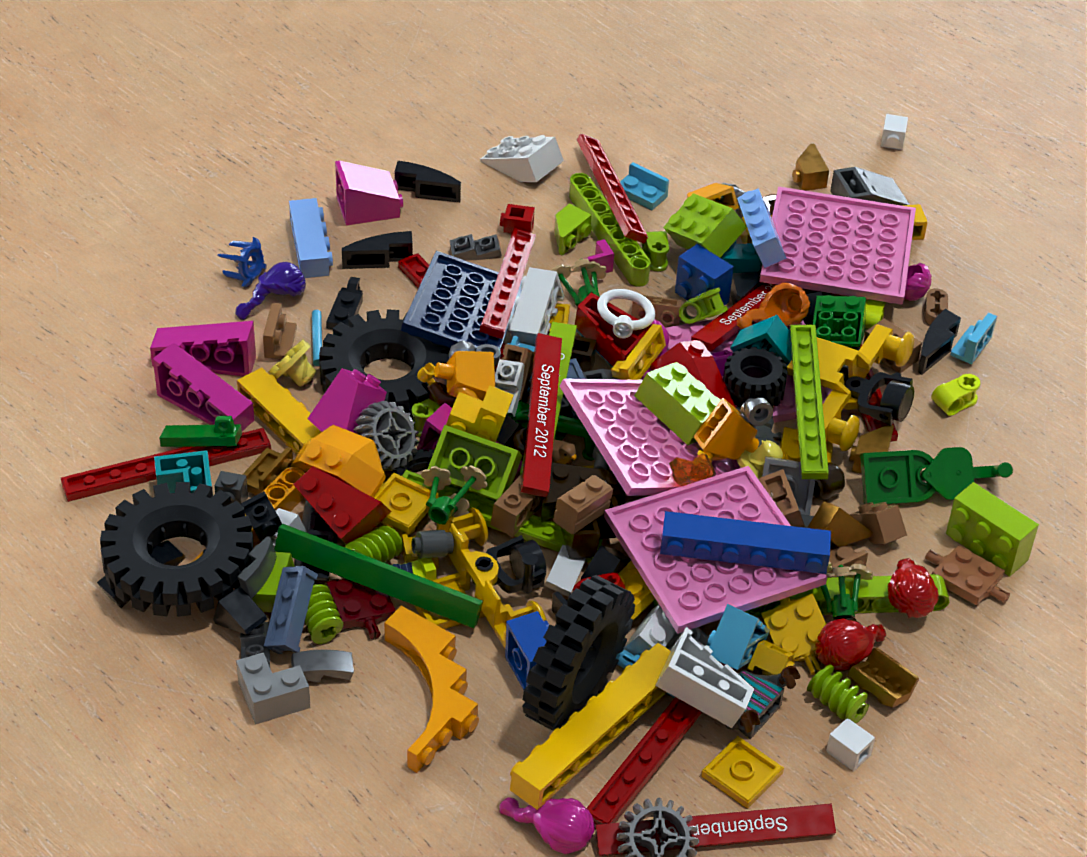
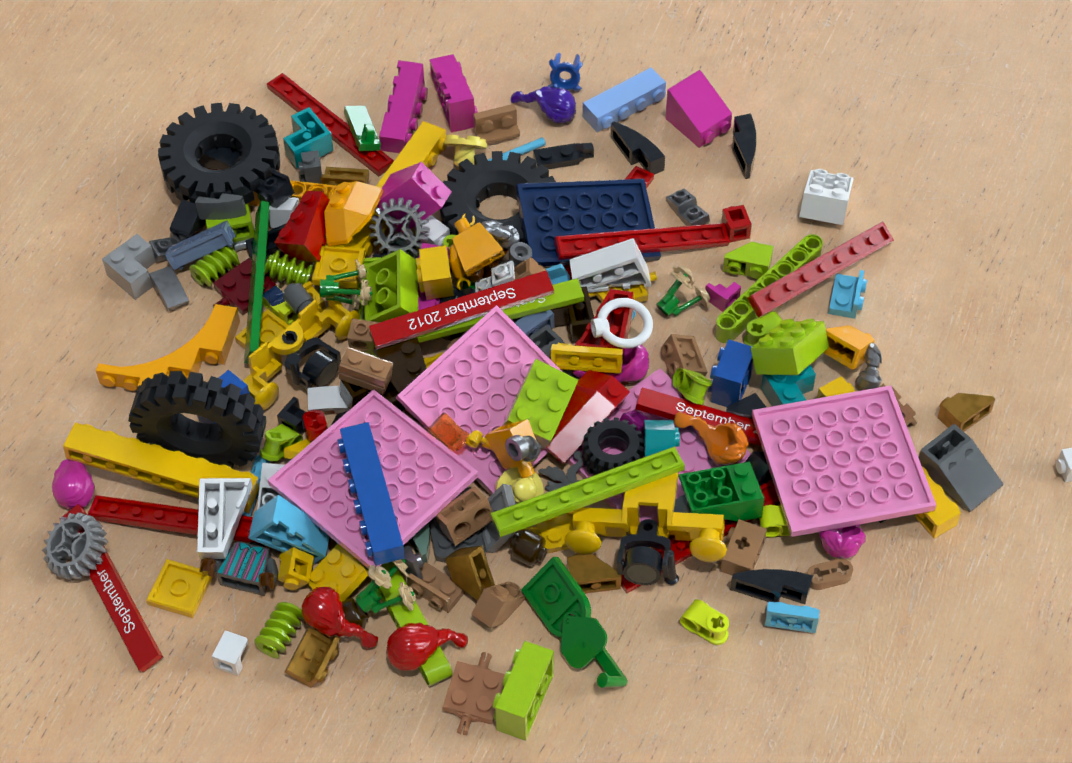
camera: 70 degrees right, 10 degrees up
light blue brick [737,188,786,268] -> none

